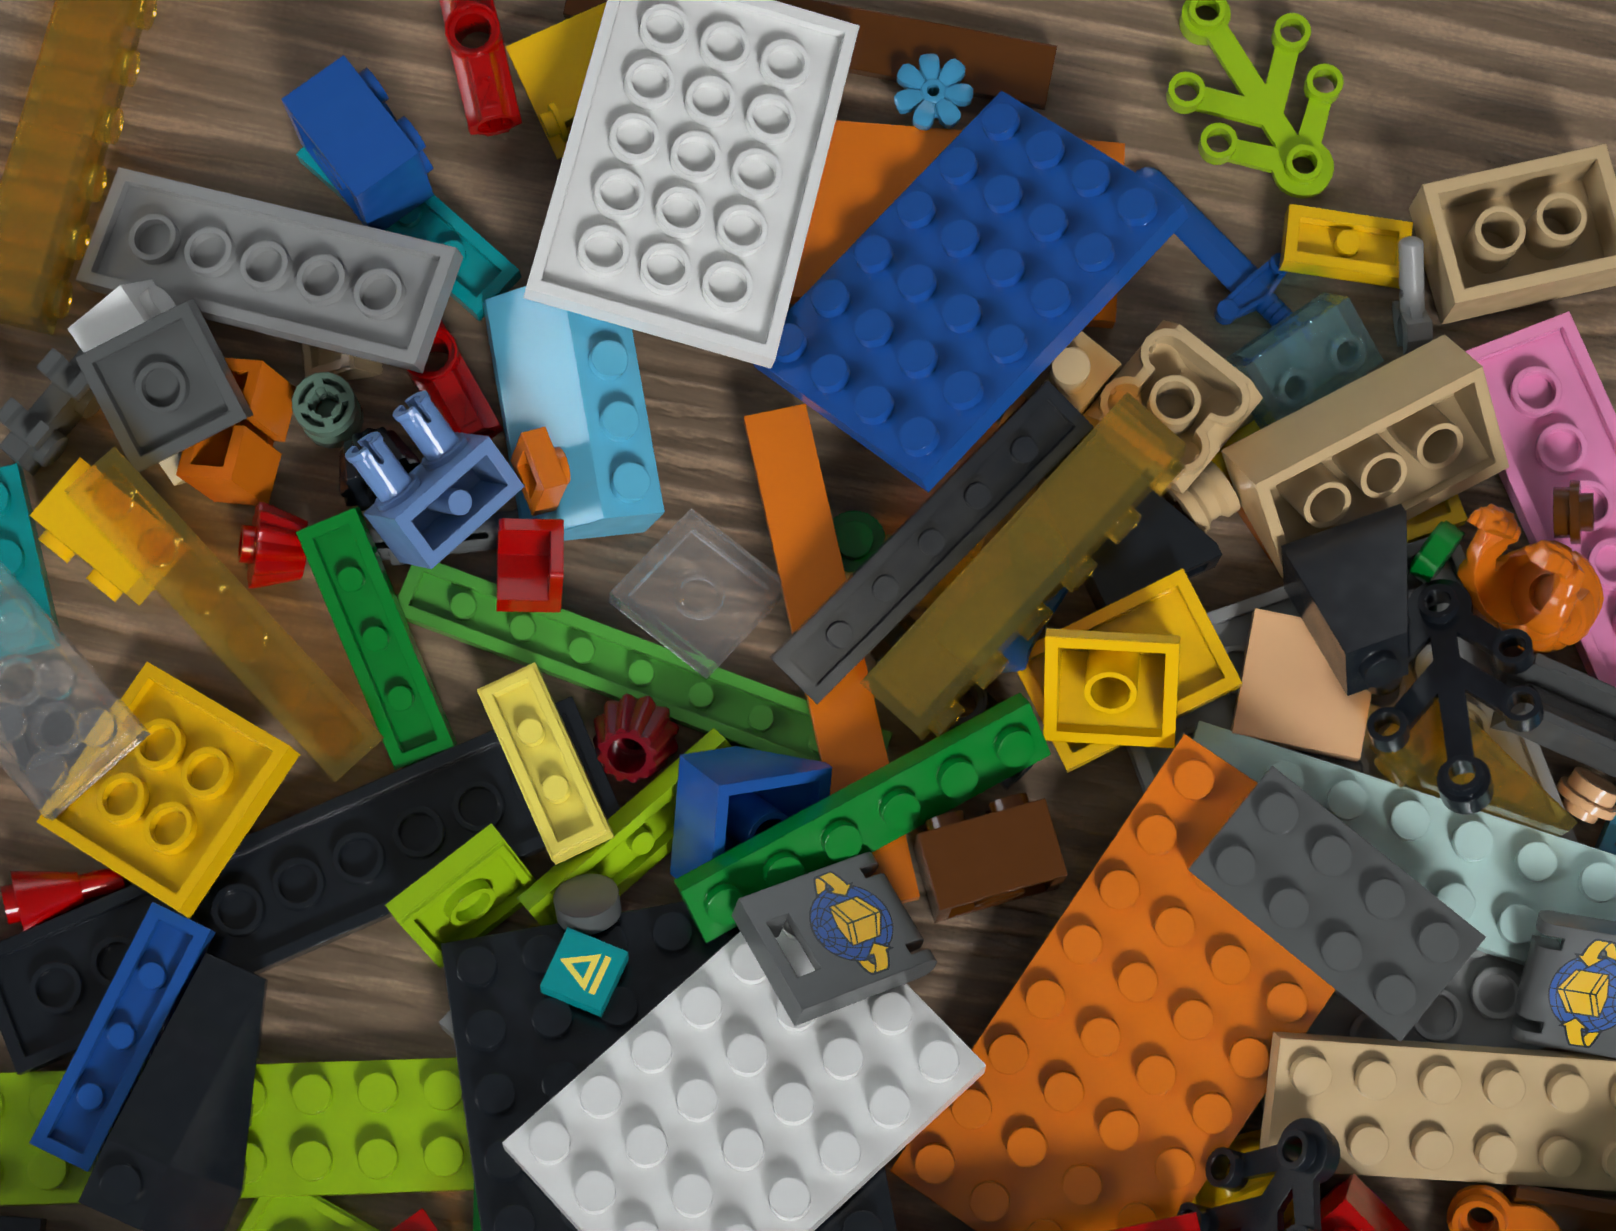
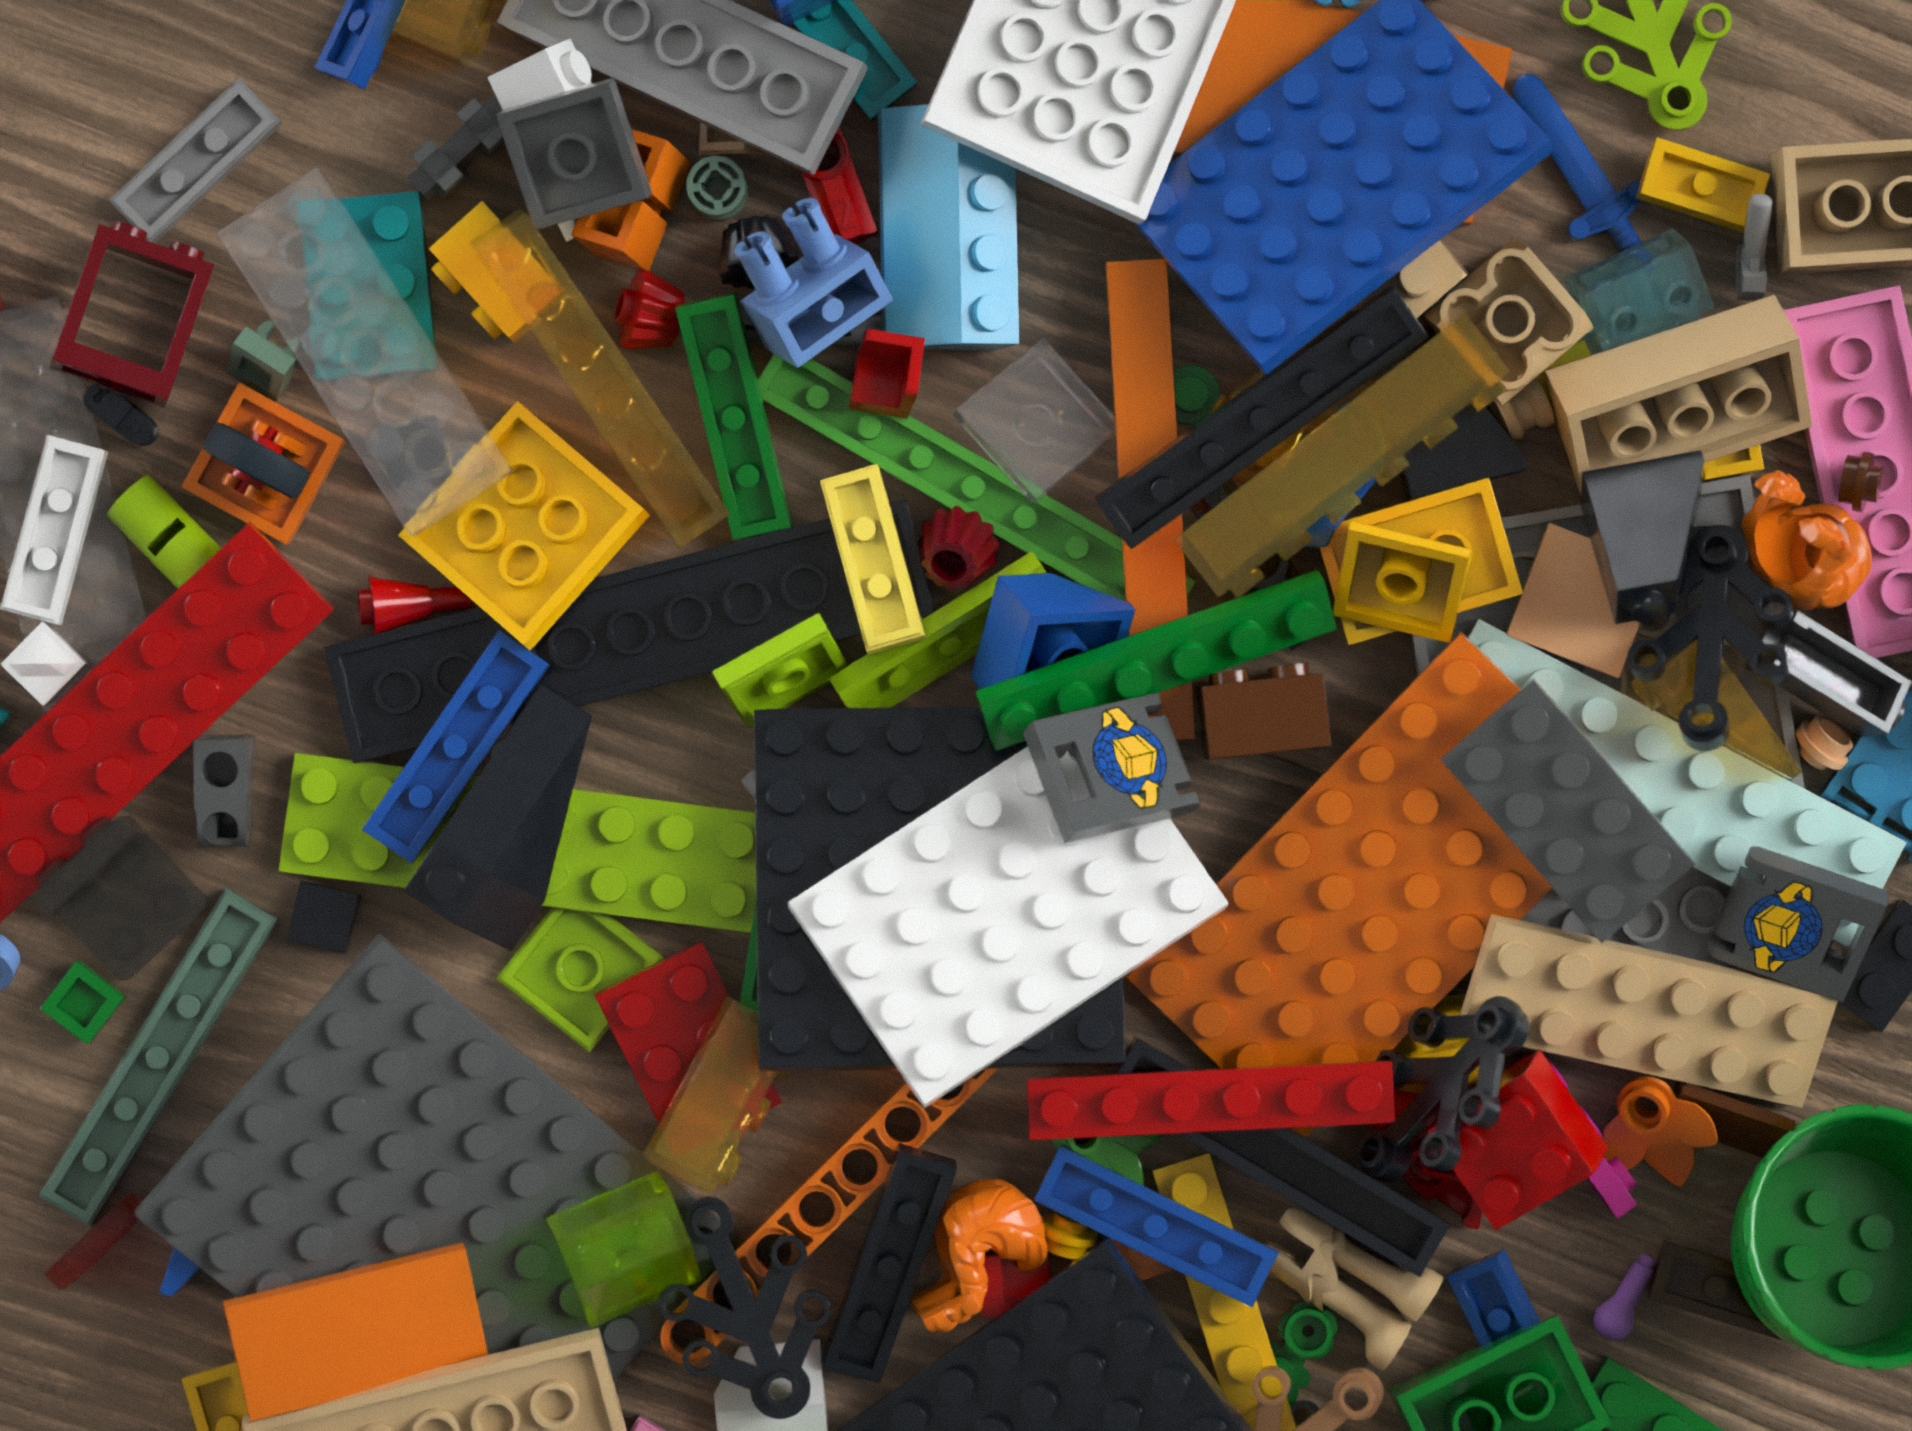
camera: 10 degrees right, 10 degrees up
orange plate [510,427,570,517] -> none
teal tile [540,927,629,1018] -> none
dark grey tile [553,874,622,935] -> none
green tile [1408,520,1465,583] -> none

